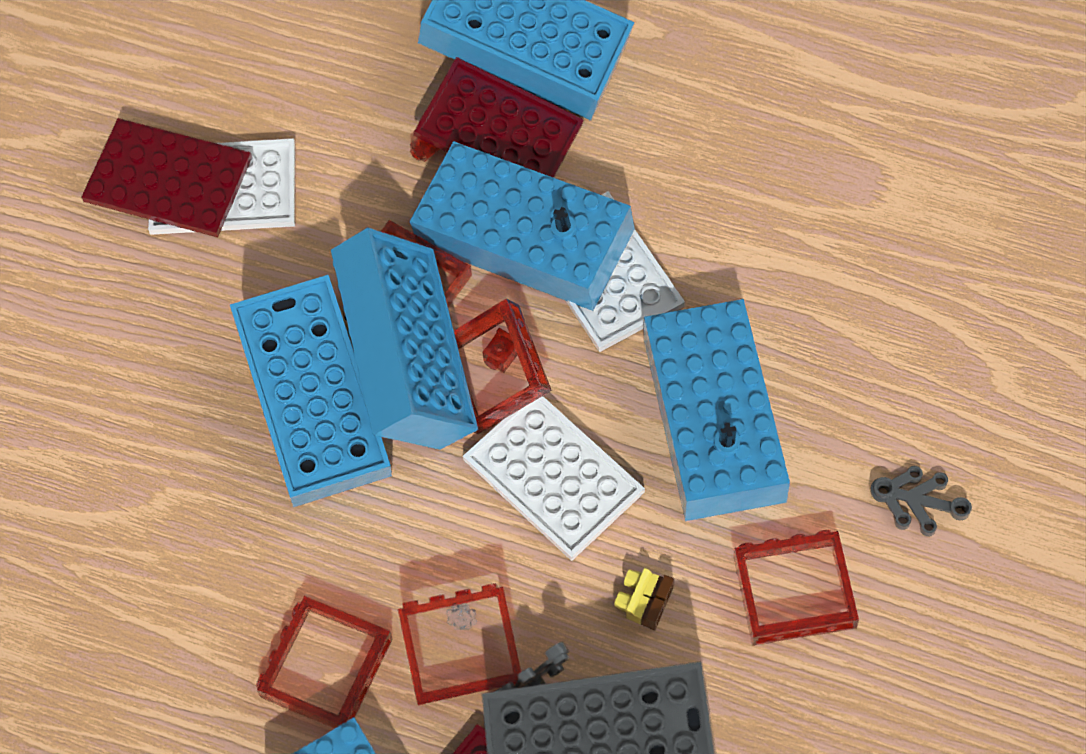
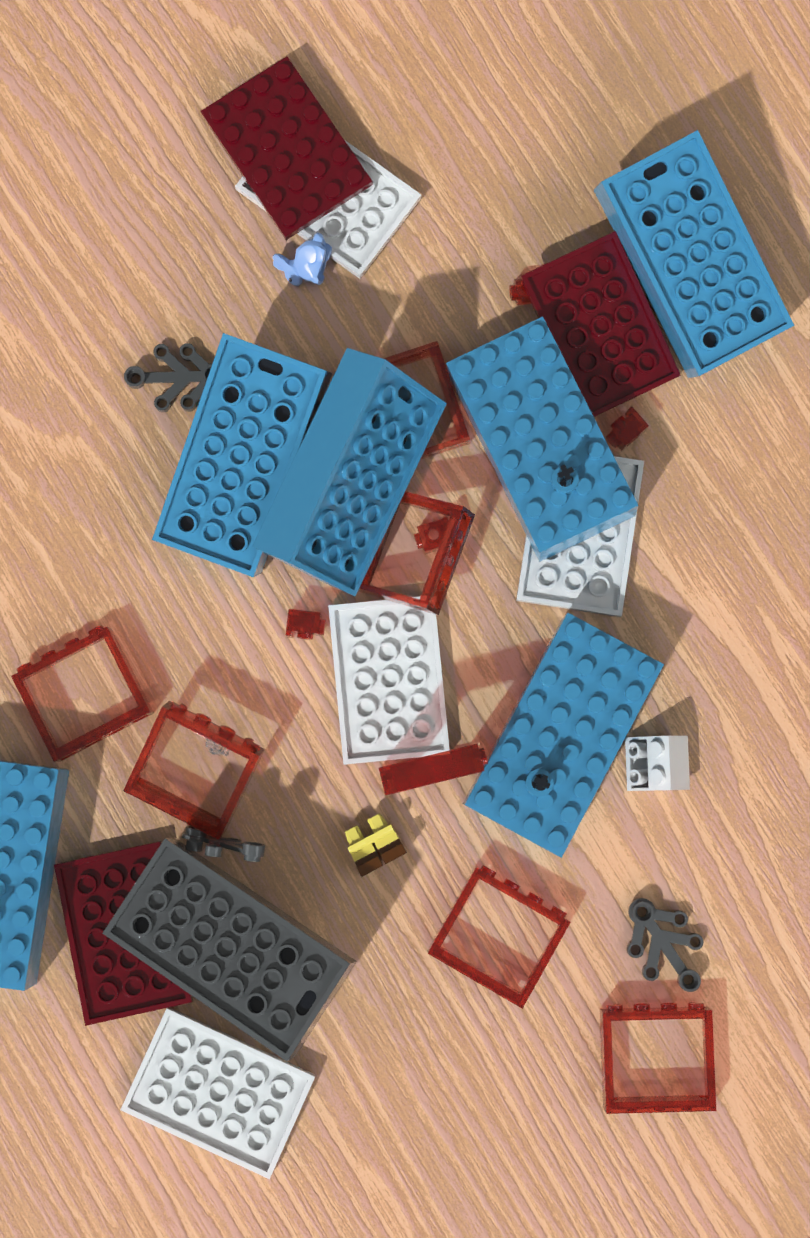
camera: 35 degrees right, 20 degrees up
none -> dark grey plant [124,343,213,412]
none -> light blue animal [272,232,332,286]
none -> clear red brick [286,609,326,640]
none -> clear red window [379,743,488,796]
none -> clear red window [599,1002,716,1114]
none -> clear red brick [606,406,649,451]
none -> white slope [625,736,690,791]

